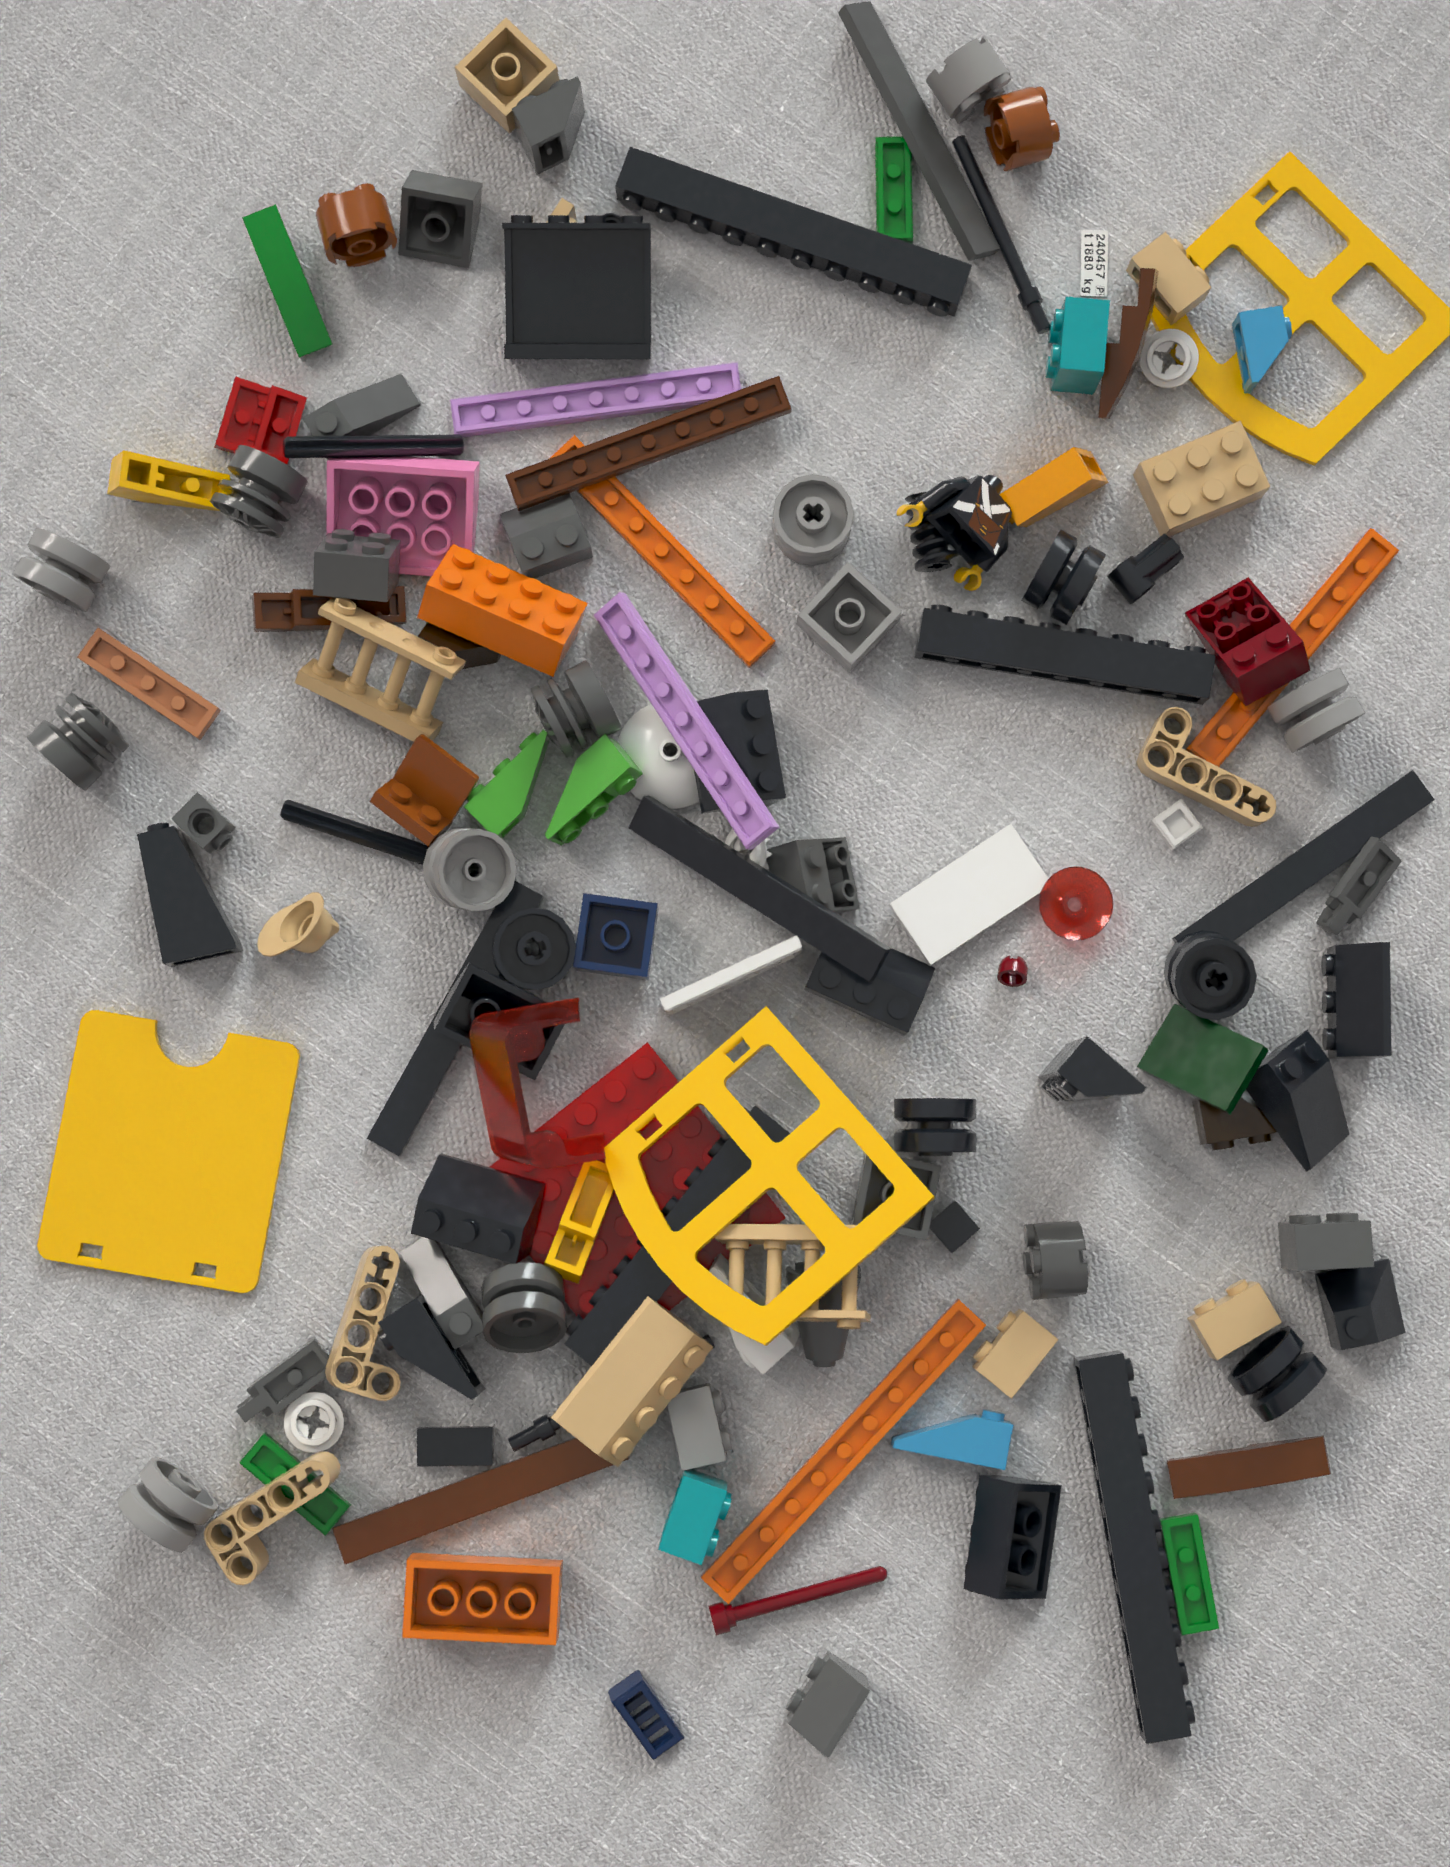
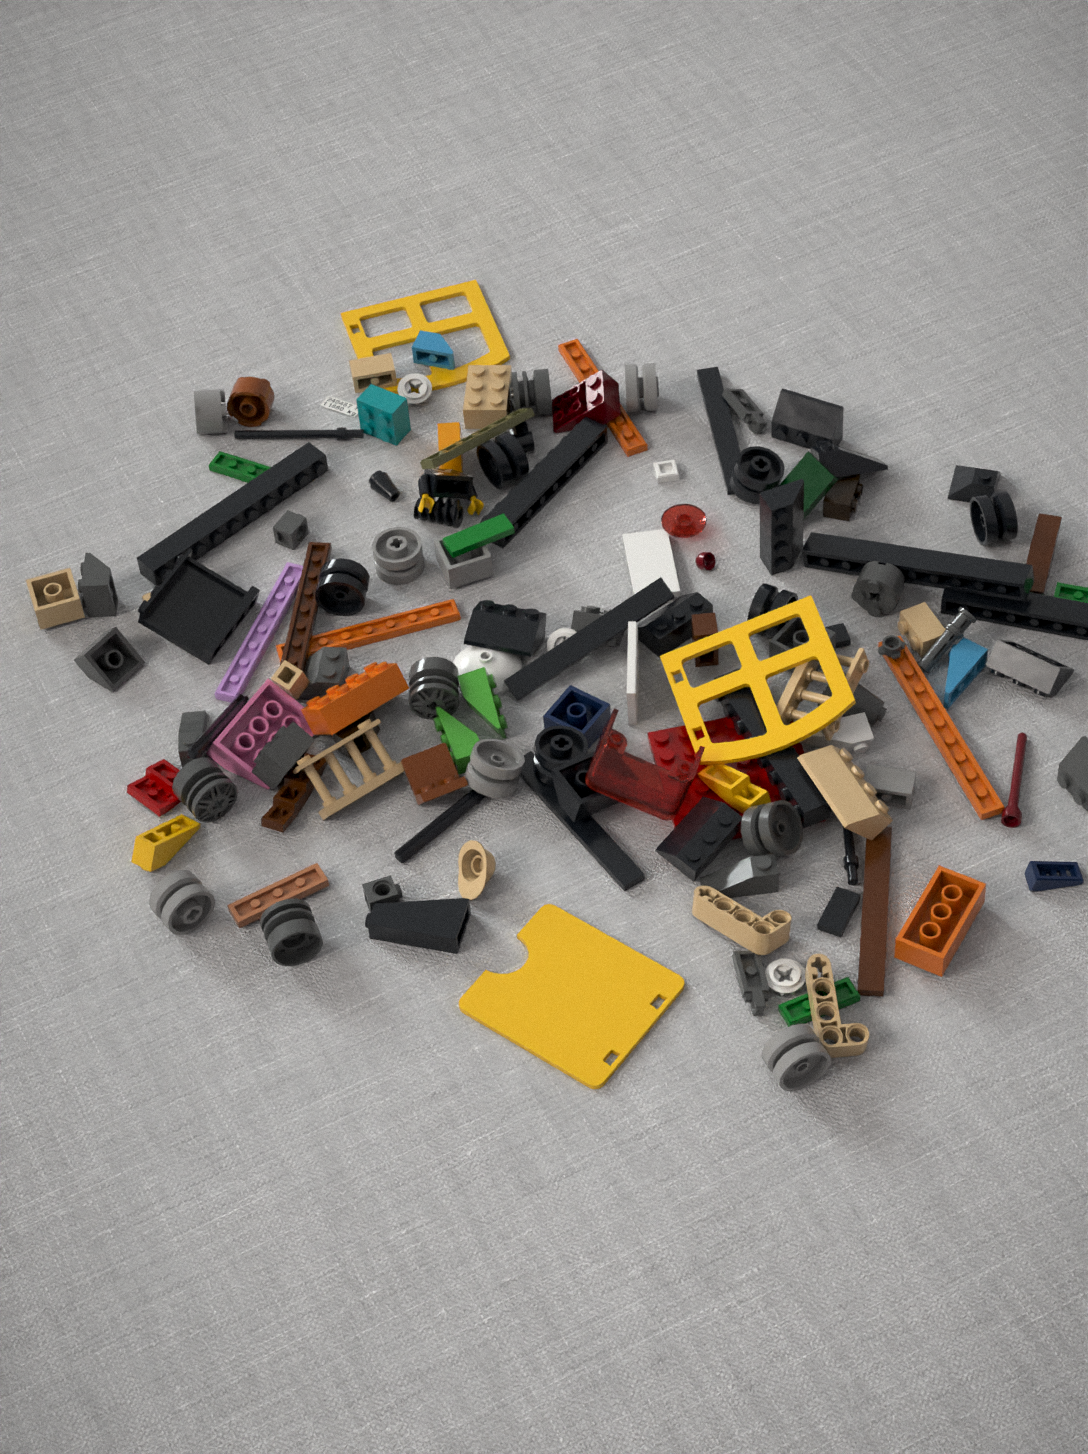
camera: 60 degrees left, 35 degrees down
green slope [242,204,333,357] -> none
dark orange brick [316,183,397,267] -> none
black slope [378,1295,485,1400] -> none
lavender tile [594,592,780,850] -> none
teal brick [658,1469,732,1565] -> none
dark grey tile [838,1,1000,261] -> none
reddish brown slope [1098,268,1159,419] -> none
tan beam [1137,707,1276,827] -> none
tan brick [1187,1279,1282,1360] -> none
dark grey brick [1278,1212,1374,1271] -> none
none -> tan brick [271,660,310,701]
none -> dark grey brick [273,510,309,550]
none -> black wheel [315,558,370,616]
none -> black cone [369,470,400,502]
none -> olive tile [420,408,535,469]
none -> green tile [442,513,515,558]
none -> dark grey wheel [509,369,552,415]
none -> reddish brown brick [692,613,719,667]
none -> black brick [802,532,1034,602]
none -> dark grey plate [878,635,905,659]
none -> dark grey pin [917,607,977,673]

